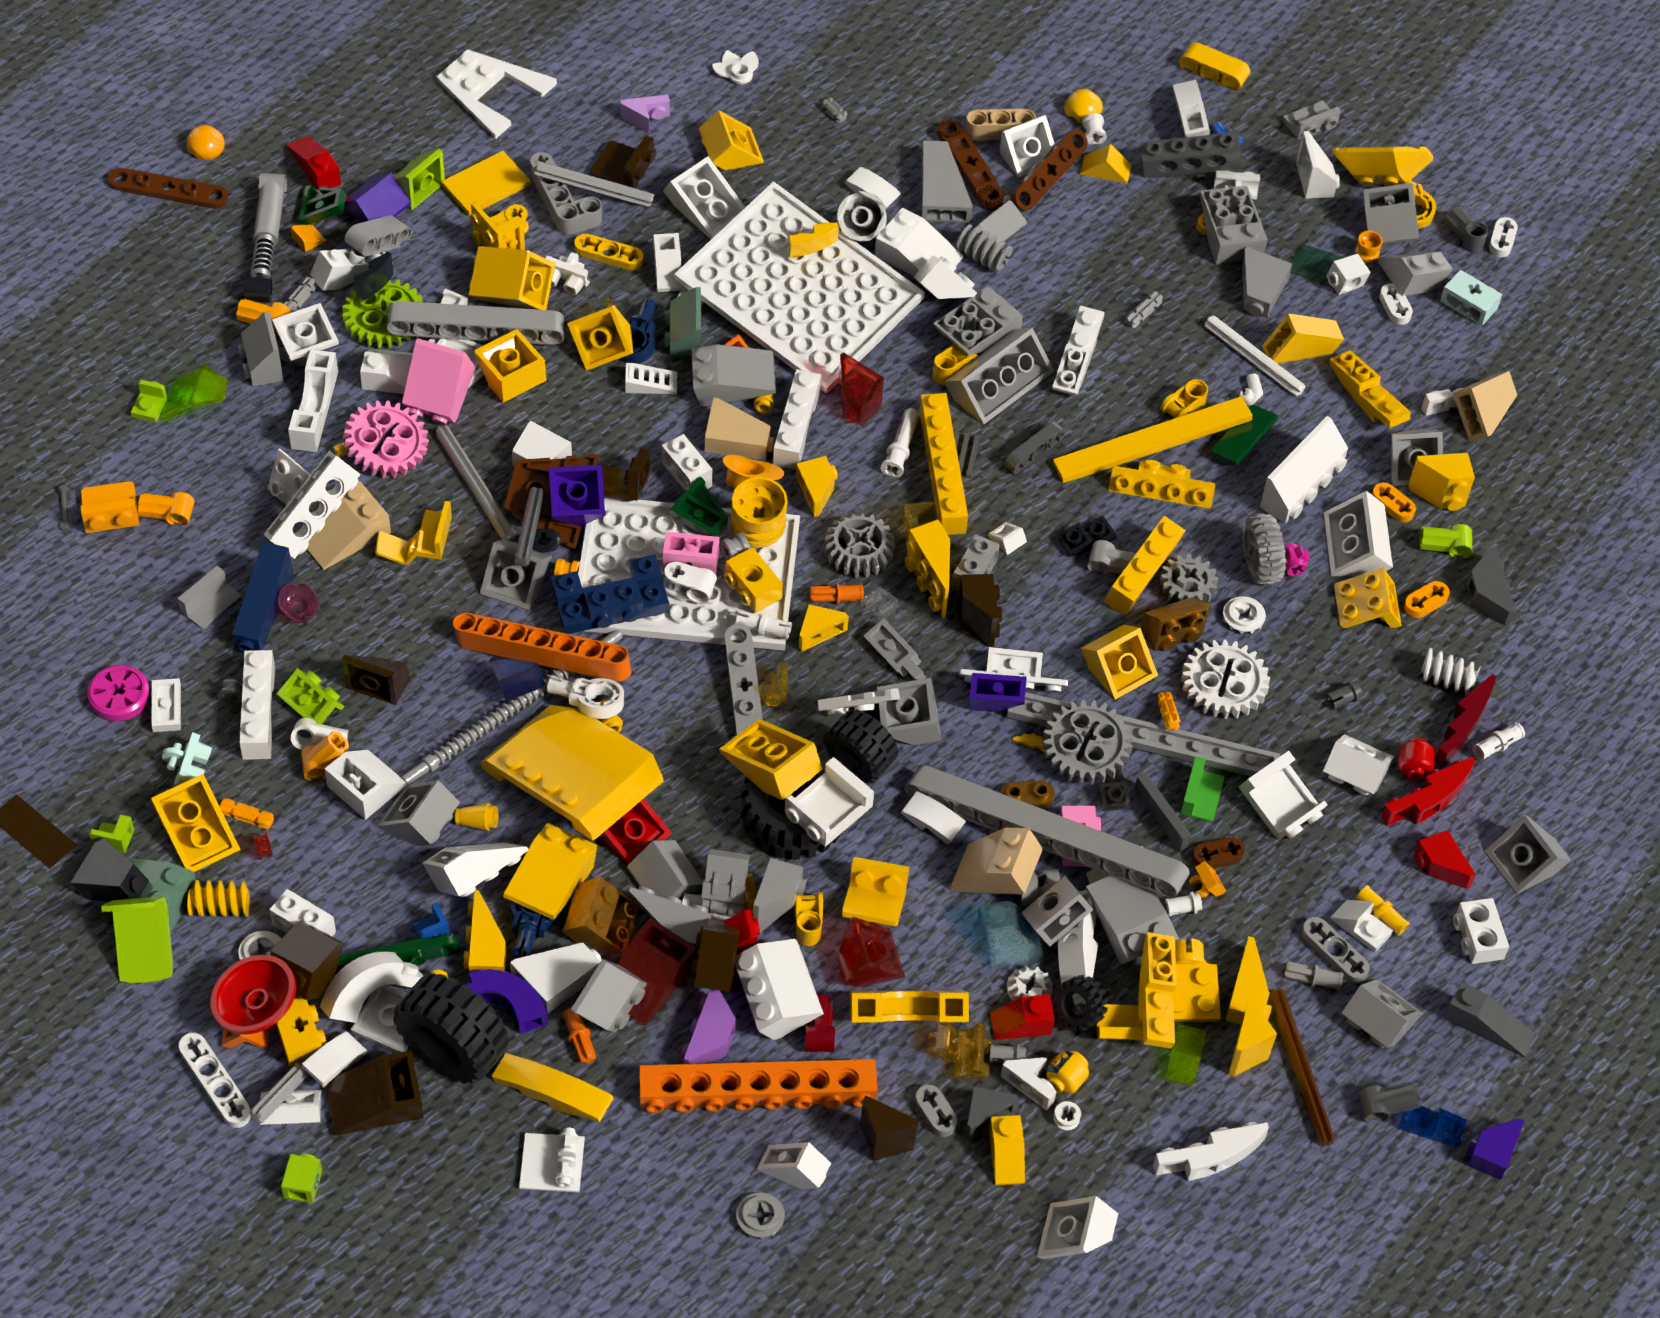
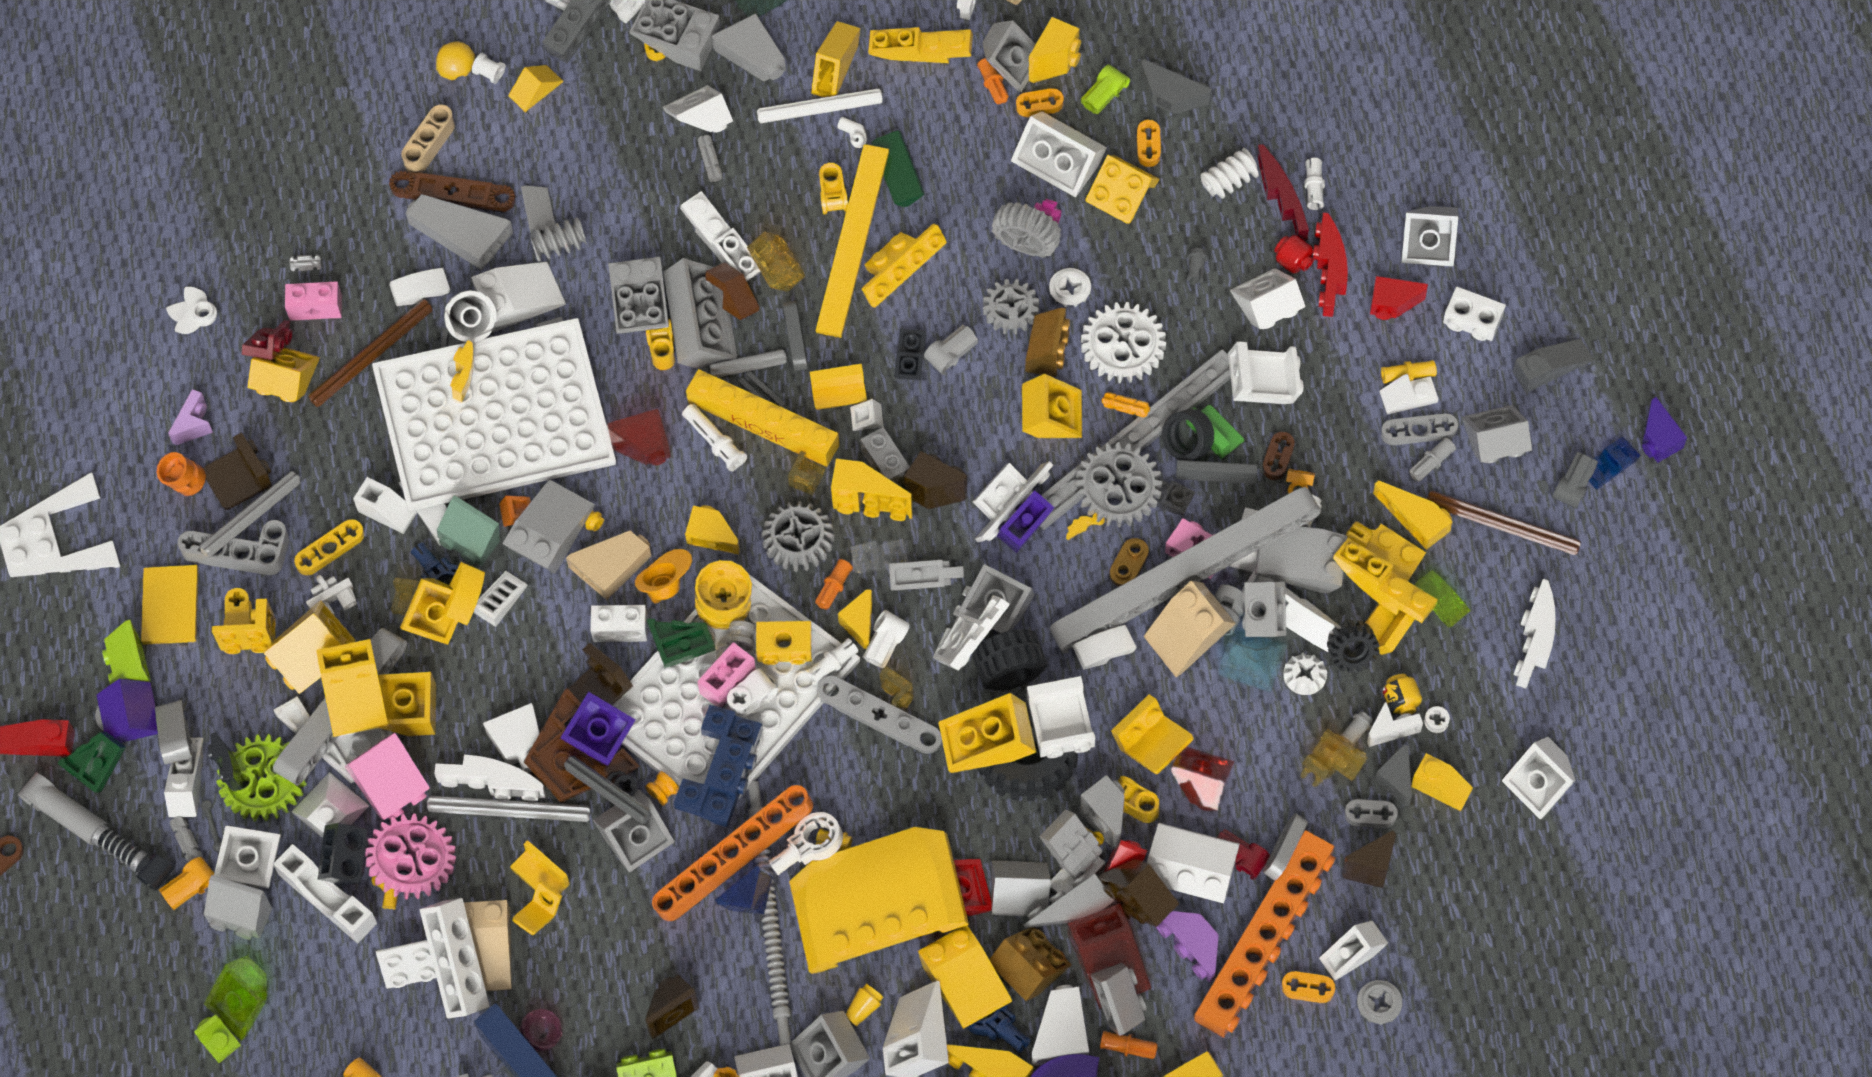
camera: 50 degrees left, 10 degrees up
light orange slope [290,225,326,252] -> none
white slope [663,157,746,239] -> none
white arch [773,369,821,470] -> none
yellow arch [850,990,969,1023] -> none
white slope [913,255,977,299] -> none
red slope [990,994,1054,1040] -> none
white slope [1000,115,1055,178] -> none
reddish brown piece [1010,129,1088,212] -> none
yellow arch [1103,516,1186,615] -> none
yellow slope [1228,999,1277,1076] -> none
white slope [1260,416,1348,523] -> none
none -> orange wheel [156,452,206,496]
none -> dark red bracket [241,320,293,360]
none -> bright pink brick [285,282,342,320]
none -> reddish brown axle [308,299,433,407]
none -> yellow slope [316,639,388,737]
none -> black brick [317,823,368,886]
none -> white slope [434,755,546,802]
none -> yellow slope [441,562,485,625]
none -> white slope [663,85,733,132]
none -> reddish brown slope [705,262,759,320]
none -> light grey axle [710,349,787,378]
none -> clear yellow brick [747,231,805,292]
none -> yellow panel [810,364,867,410]
none -> white piece [863,610,909,668]
none -> orange axle [977,58,1009,105]
none -> black tyre [1162,408,1214,461]
none -> light grey beam [1263,813,1308,881]
none -> light orange beam [1281,971,1335,1003]

